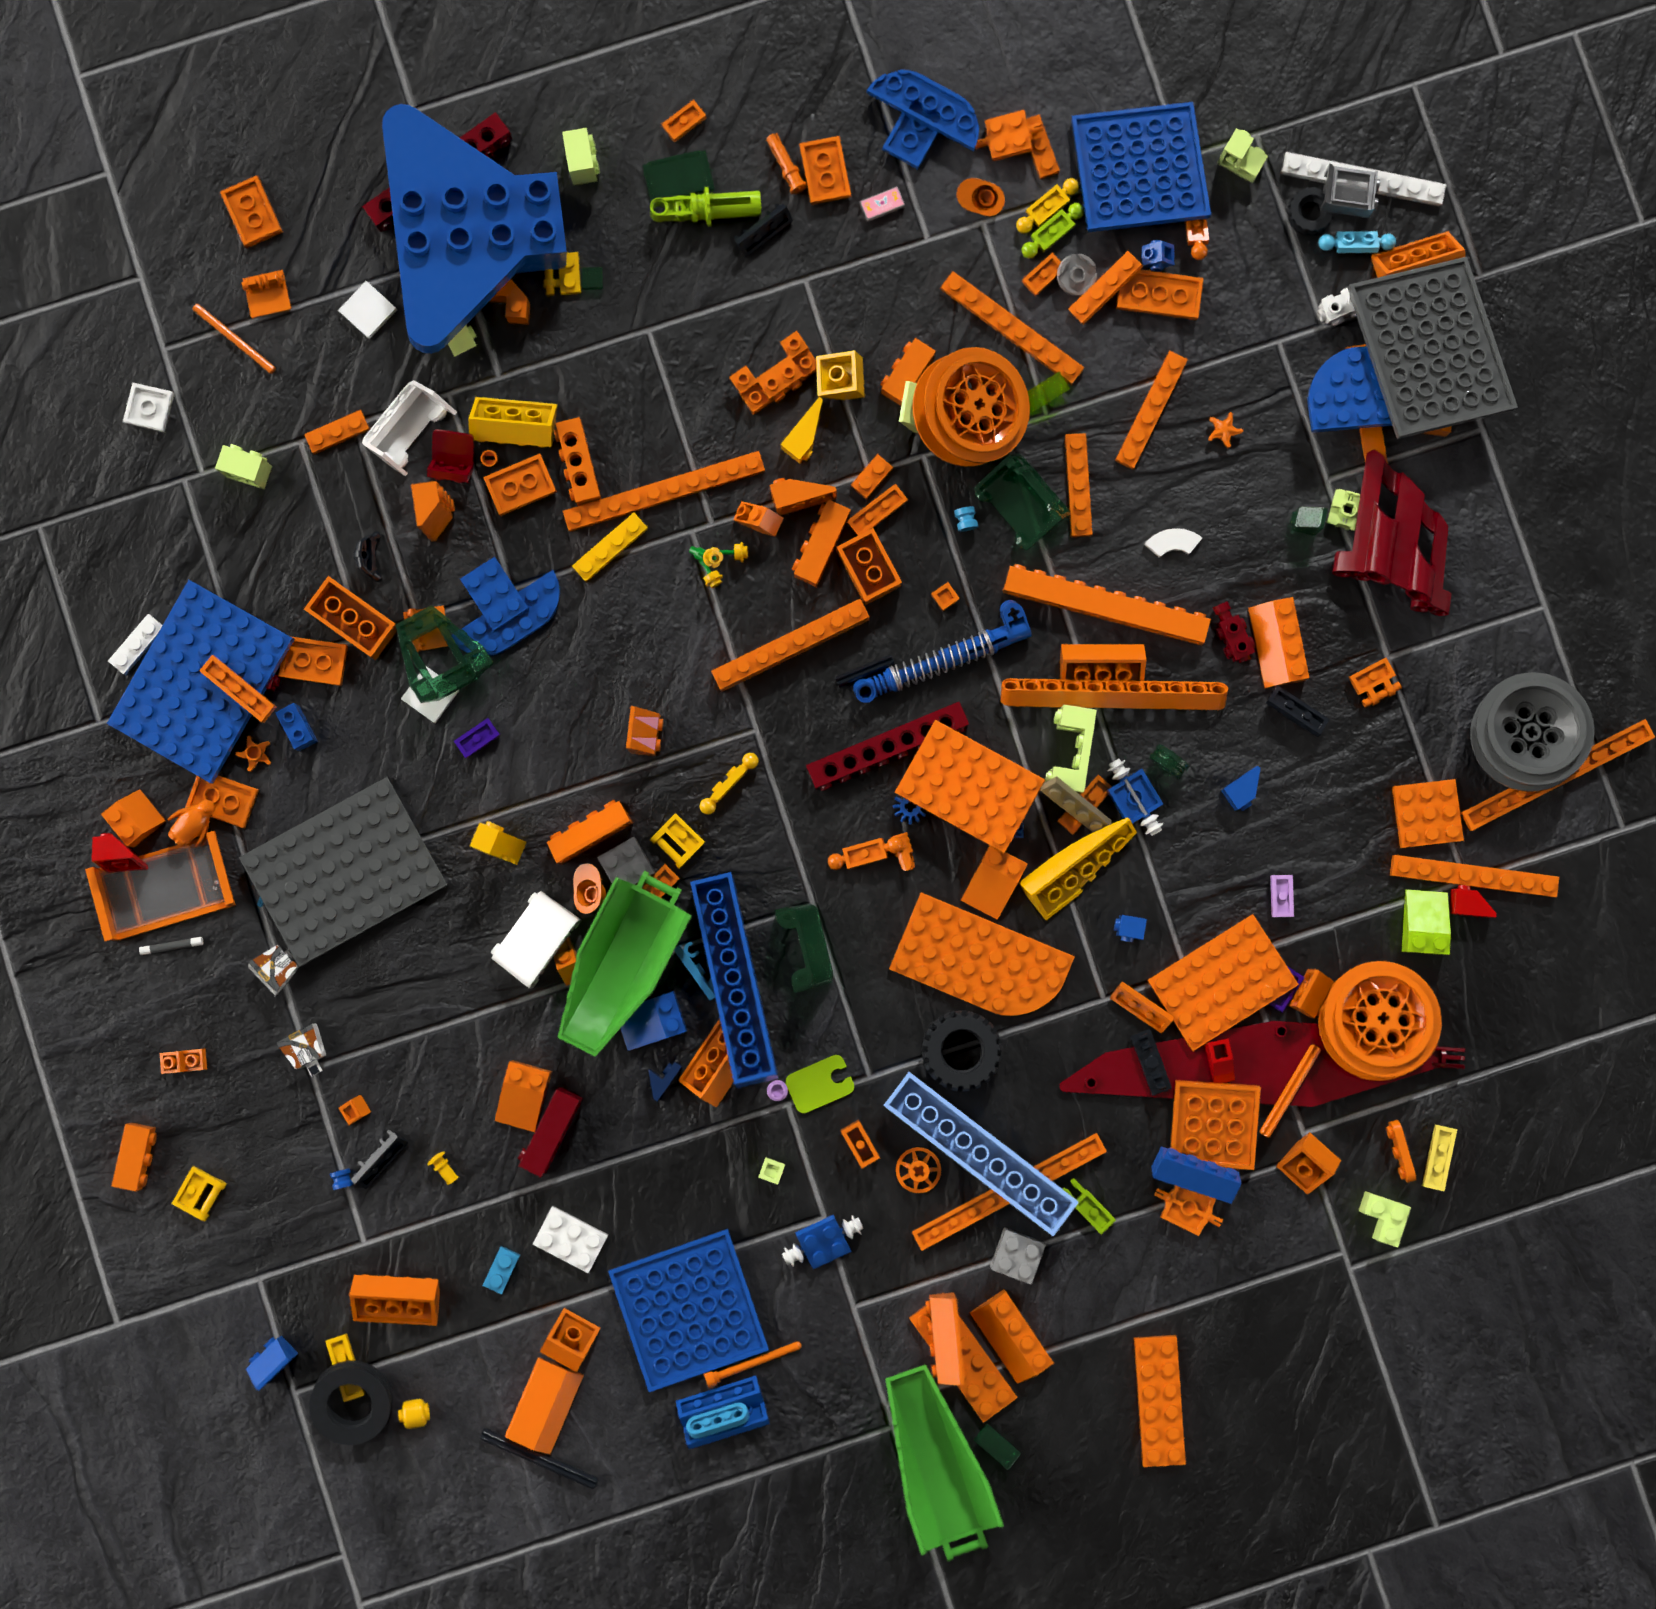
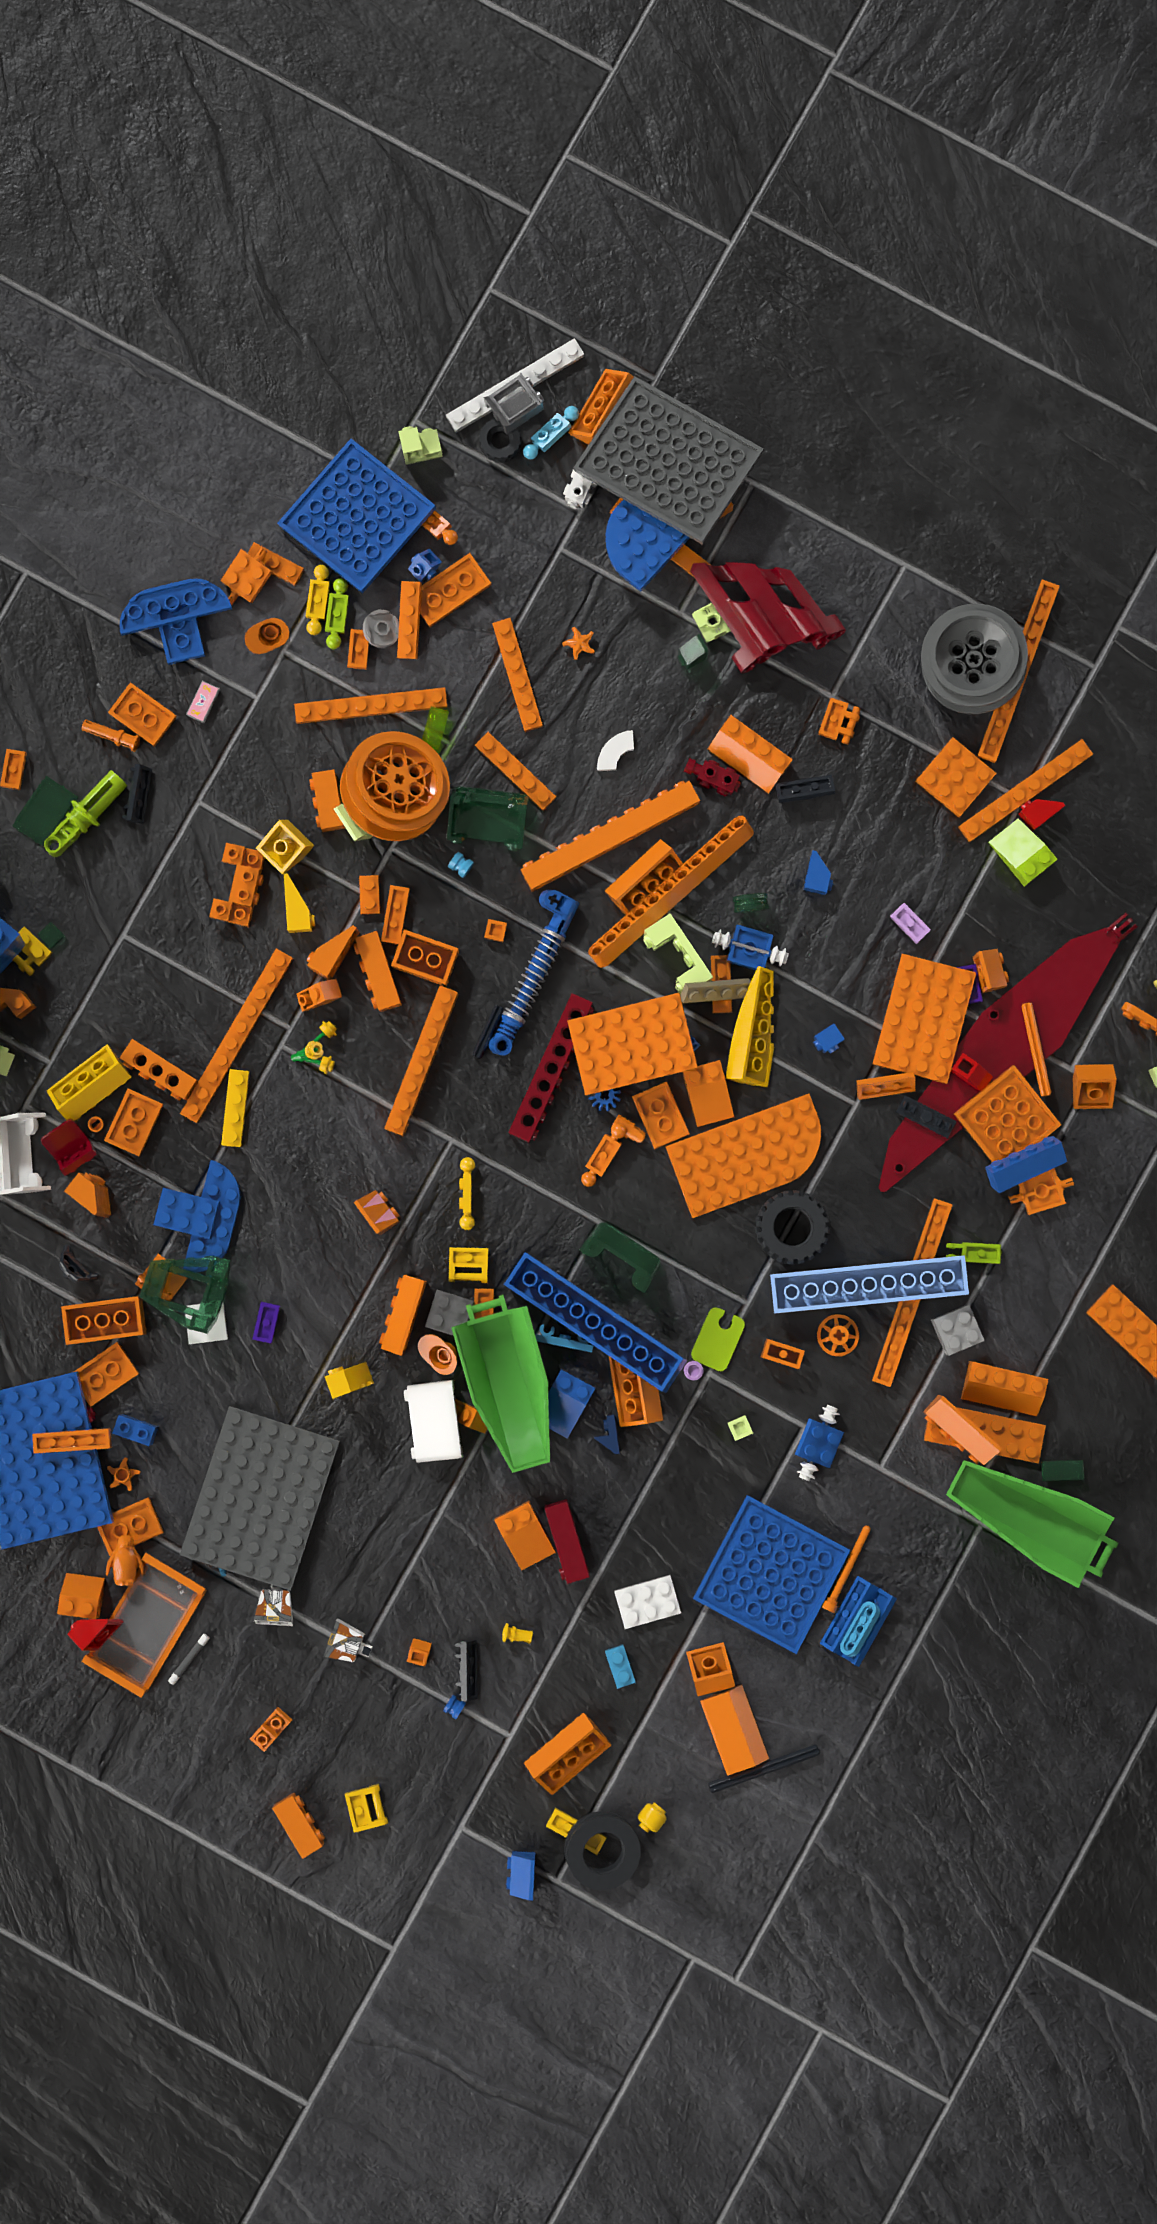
camera: 40 degrees left, 0 degrees up
orange wheel [1318,961,1442,1081] -> none
none -> orange tile [632,1082,690,1149]

